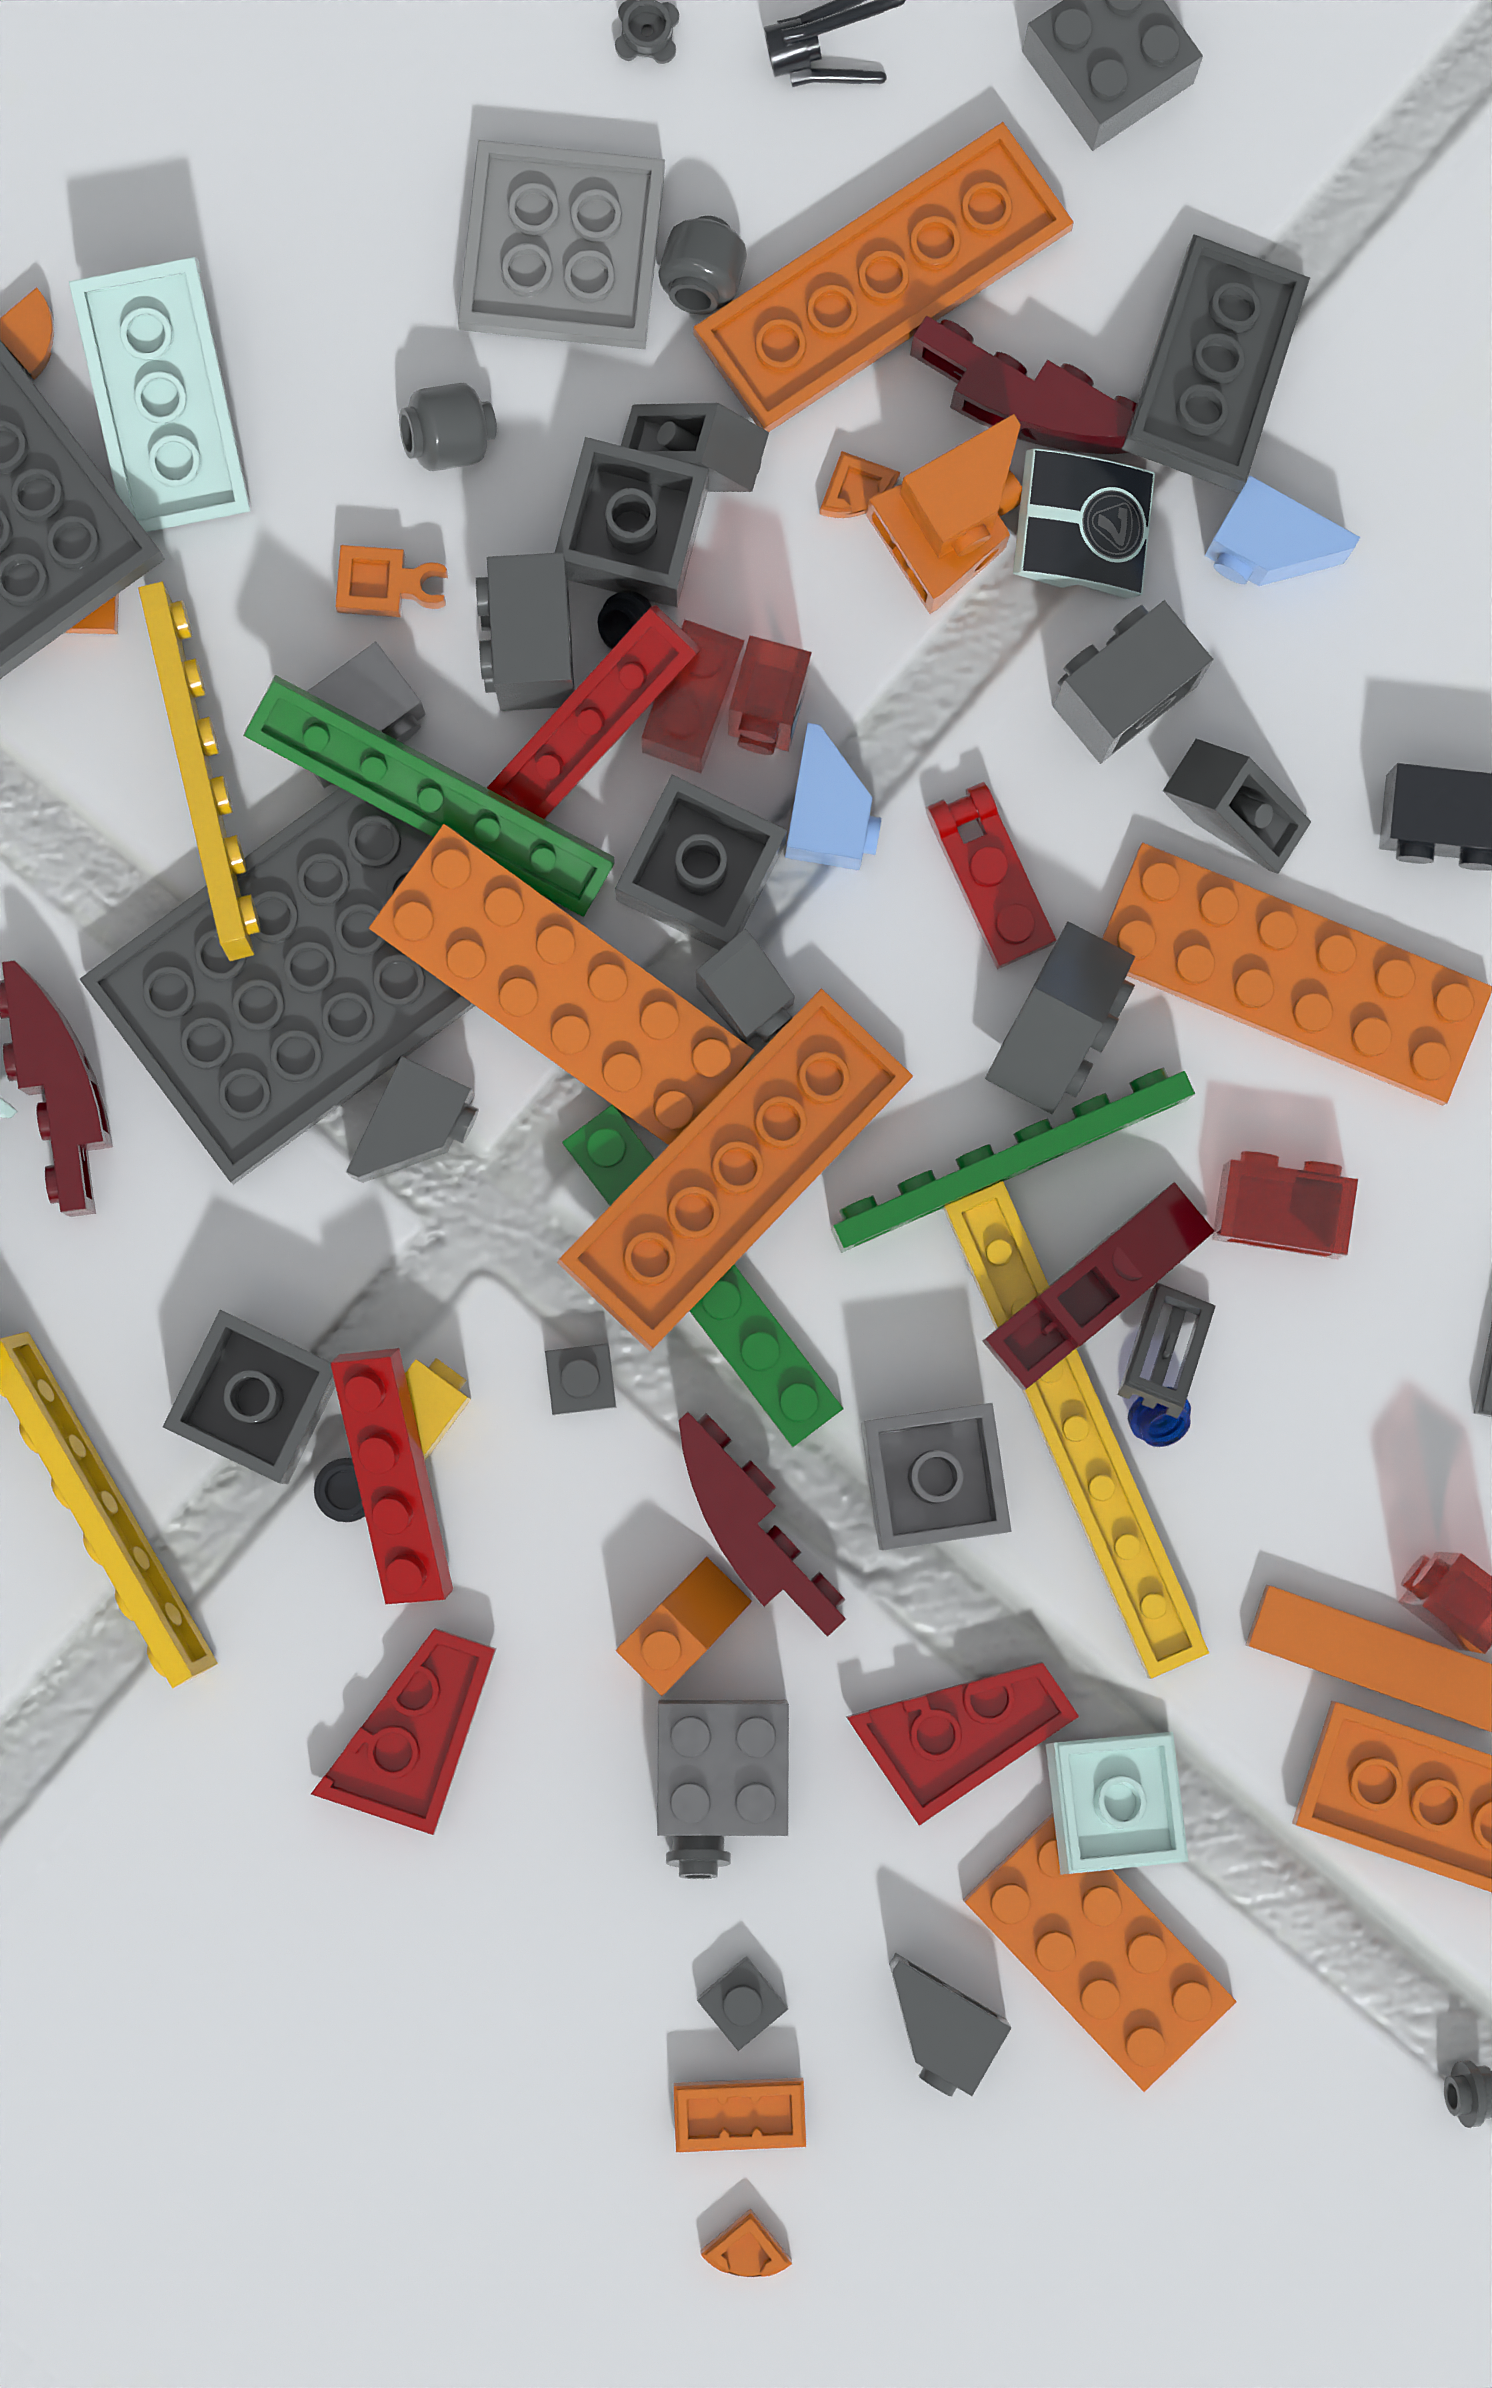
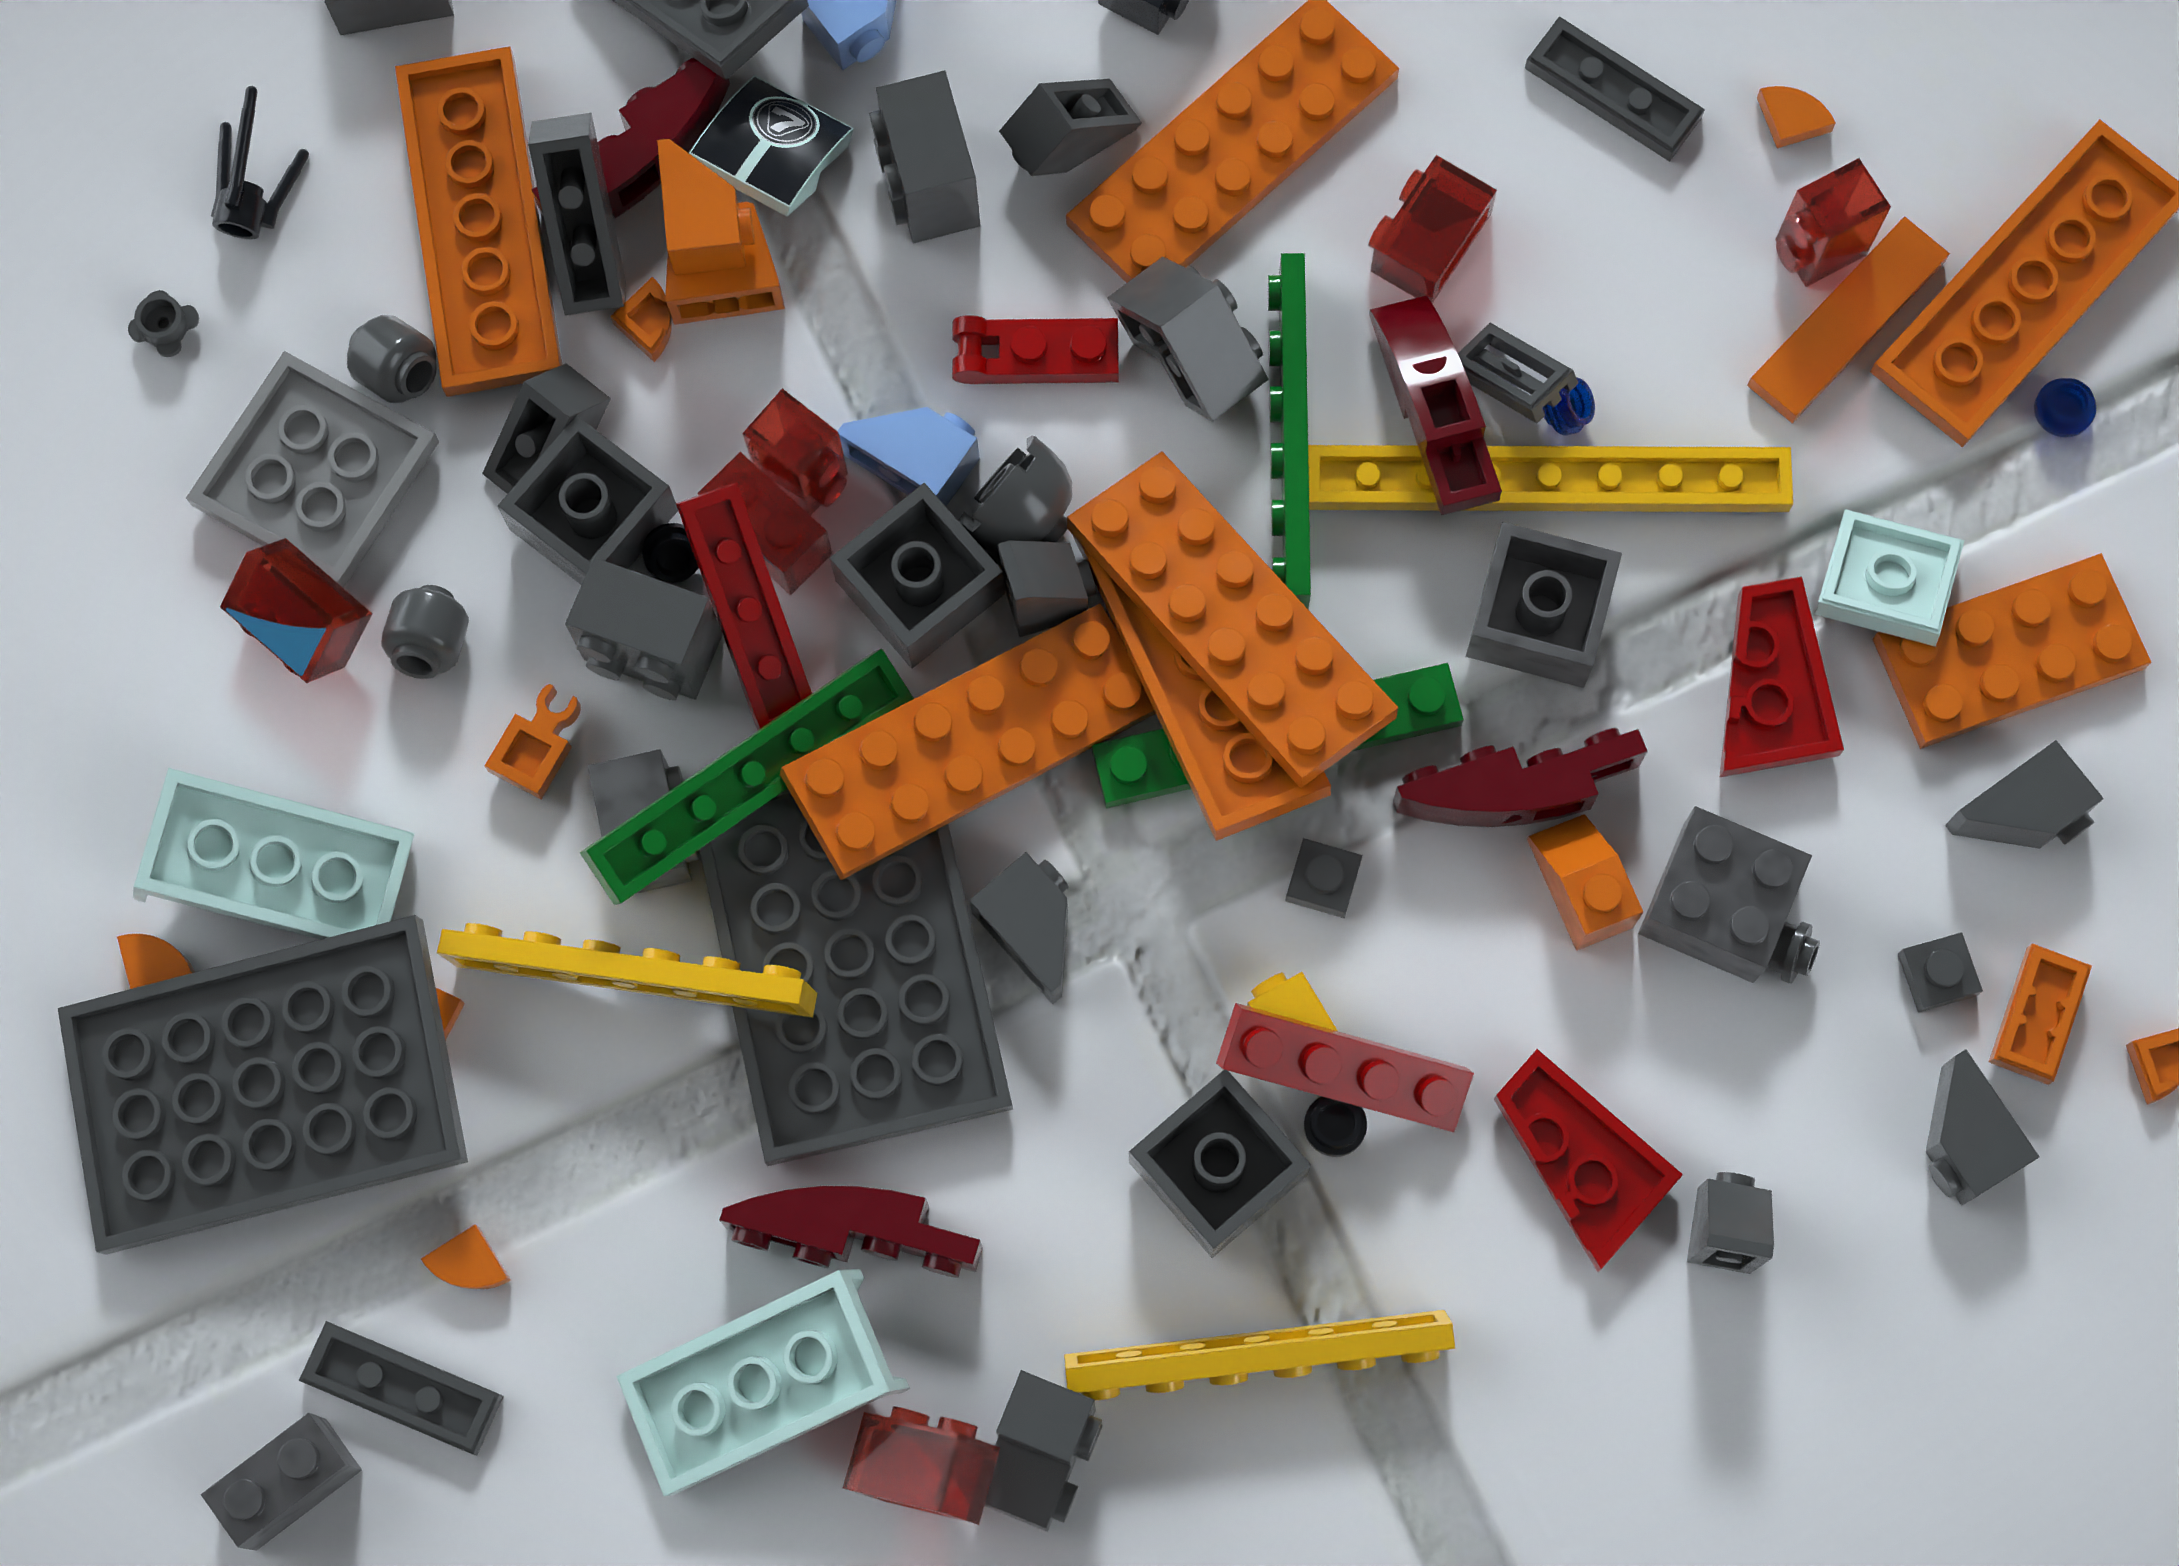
camera: 55 degrees left, 10 degrees down
none -> clear red brick [220,538,373,683]
none -> dark grey brick [528,112,626,315]
none -> dark grey cylinder [958,435,1072,554]
none -> orange plate [1067,451,1398,788]
none -> dark grey slope [1687,1172,1774,1274]
none -> dark grey slope [1926,1049,2040,1206]
none -> clear blue plate [2034,378,2096,438]

